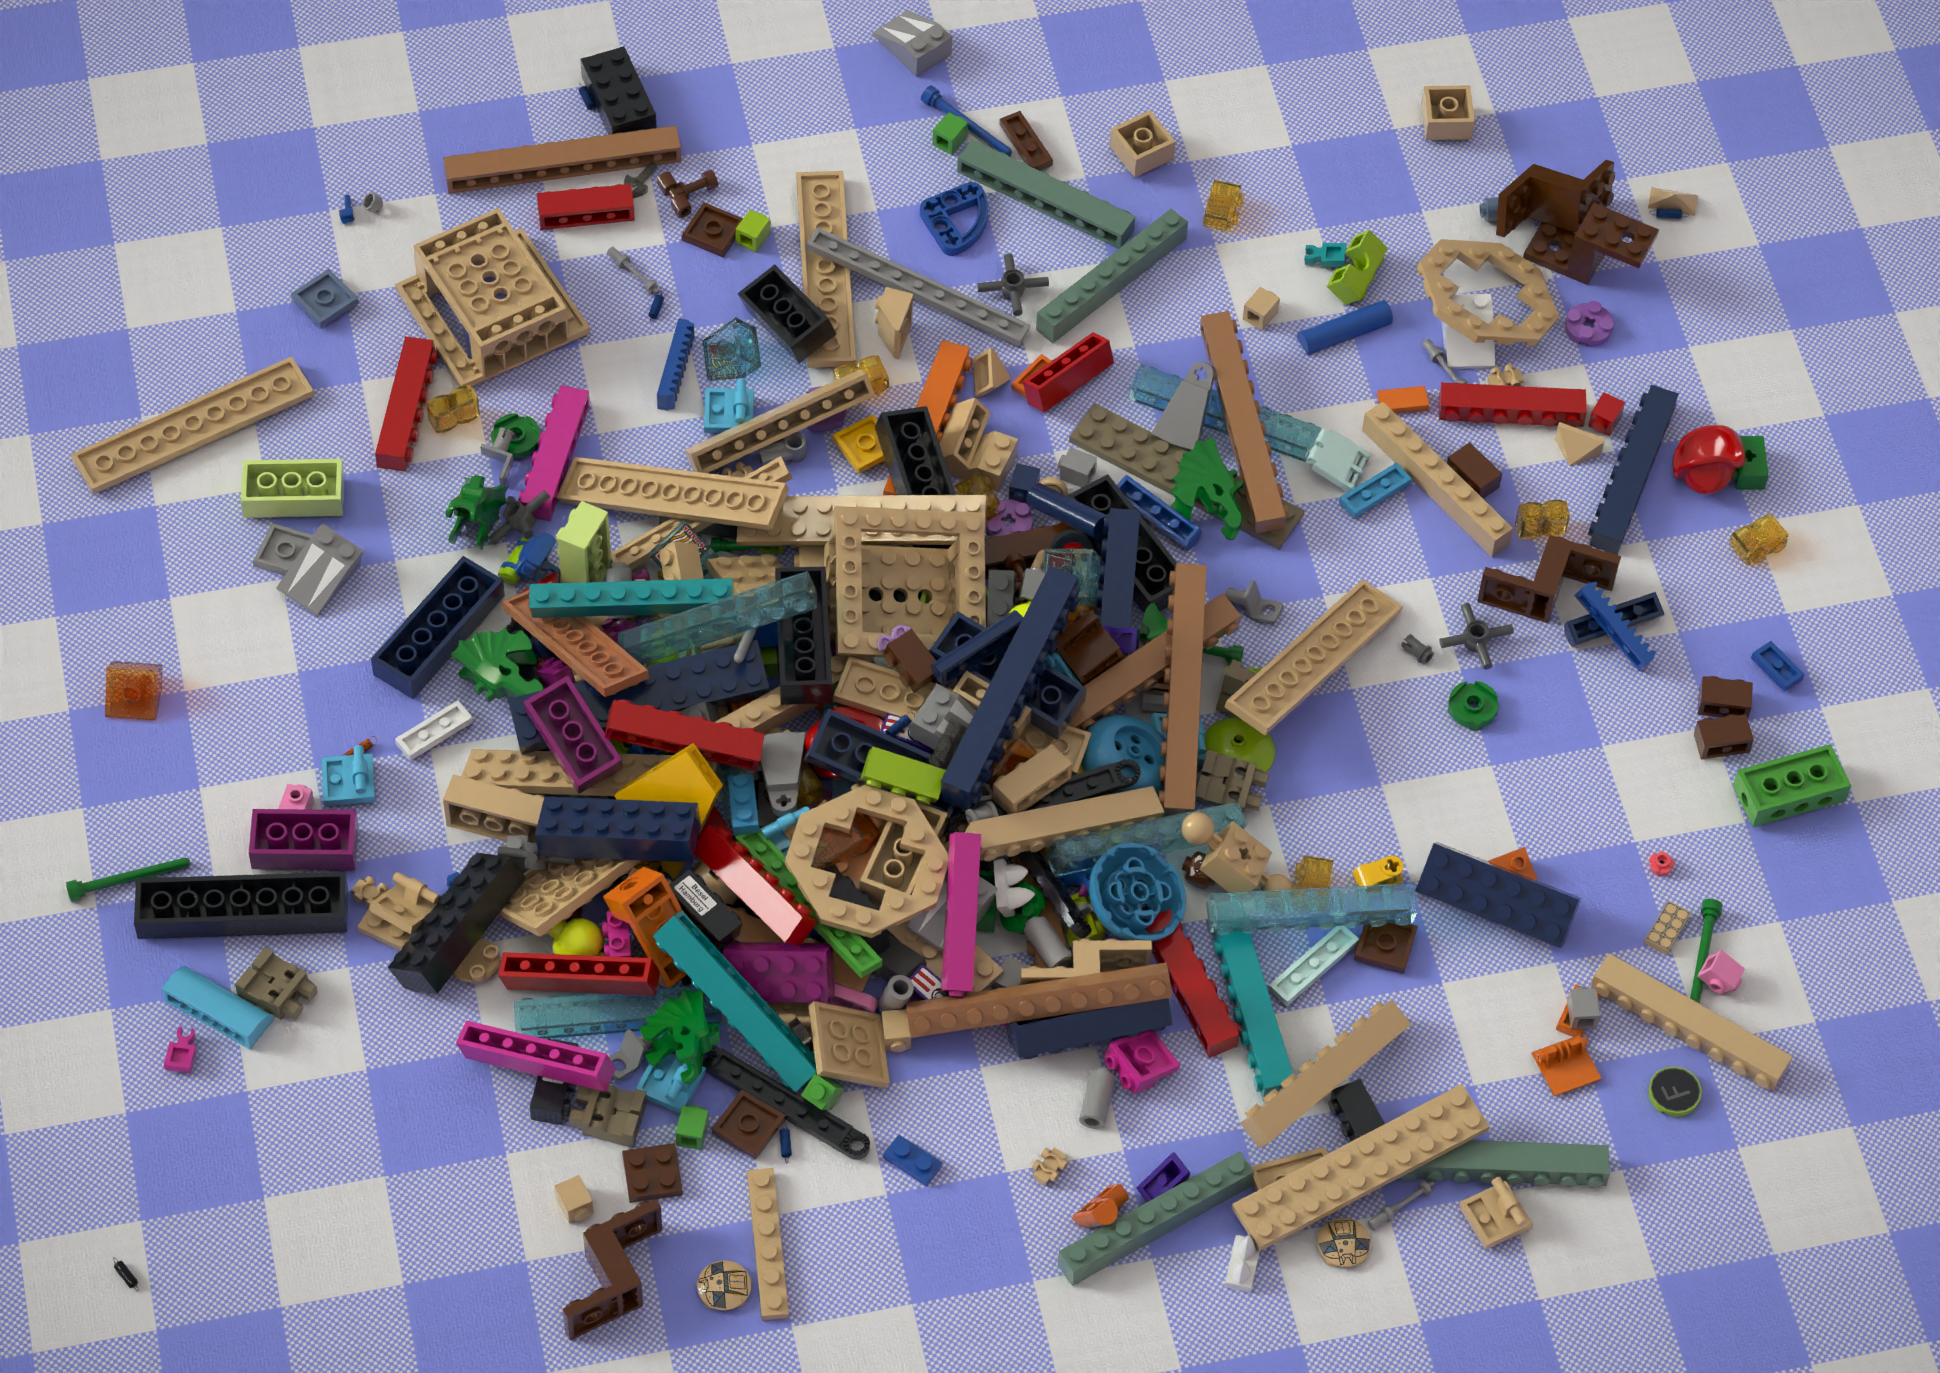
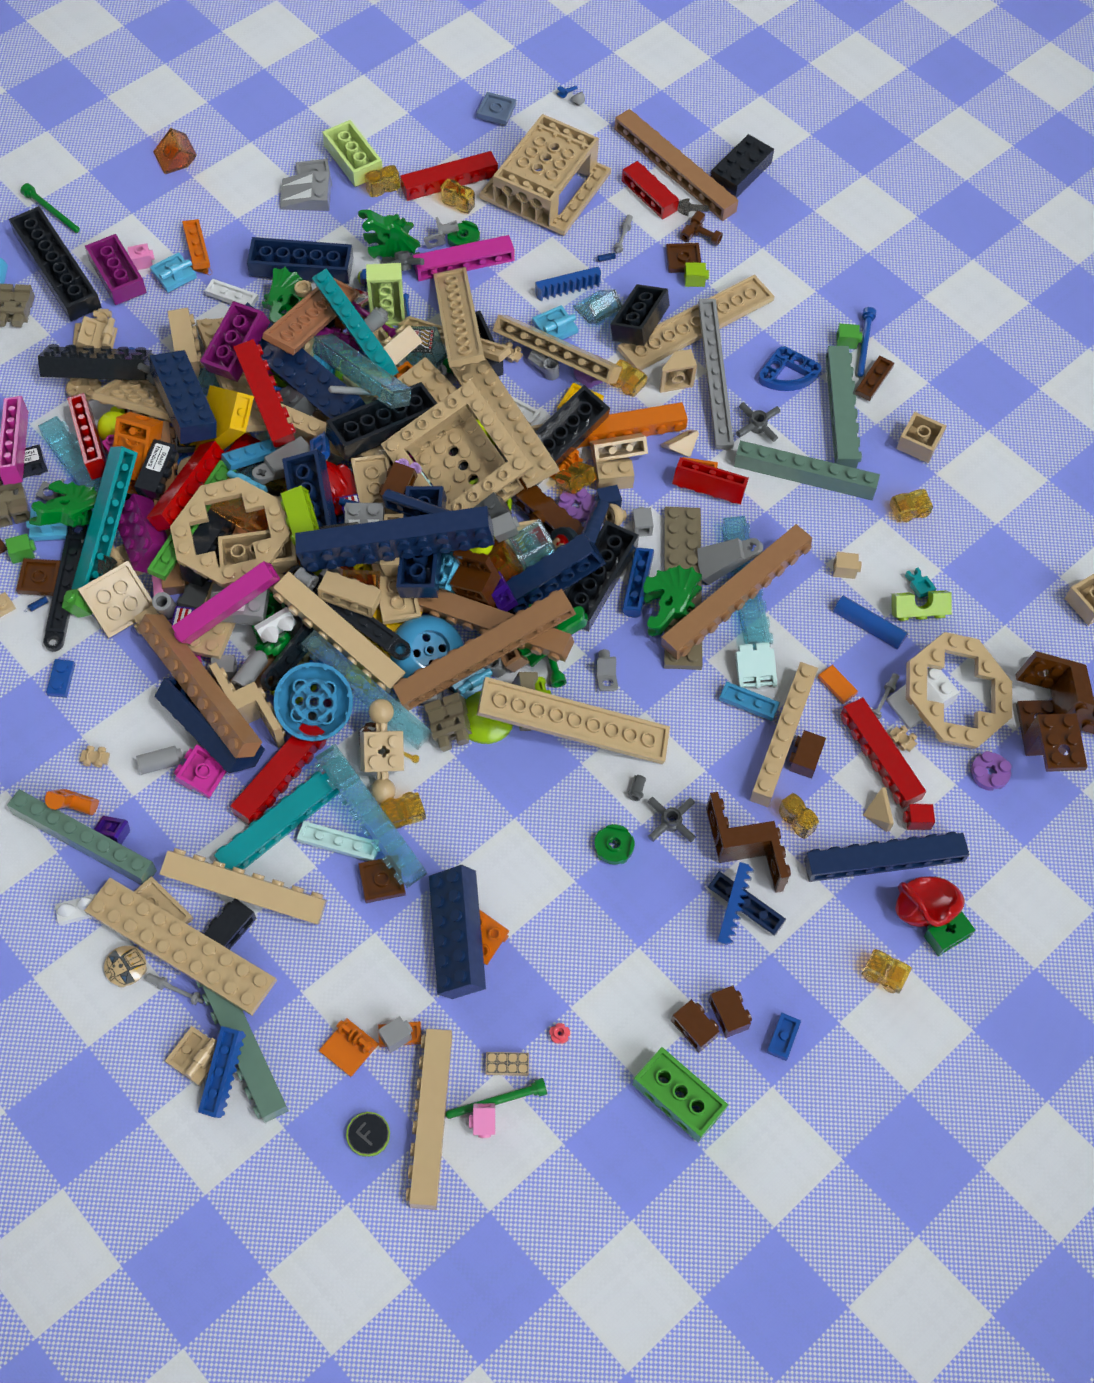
camera: 60 degrees right, 5 degrees up
tan plate [71,356,314,495] -> none
light grey slope [872,10,952,77] -> none
yellow piece [1352,856,1404,897] -> none
none -> orange plate [182,219,210,270]
none -> blue gear [198,1026,246,1118]
none -> tan tile [294,280,312,297]
none -> blue plate [310,431,330,460]
none -> clear yellow brick [365,165,400,197]

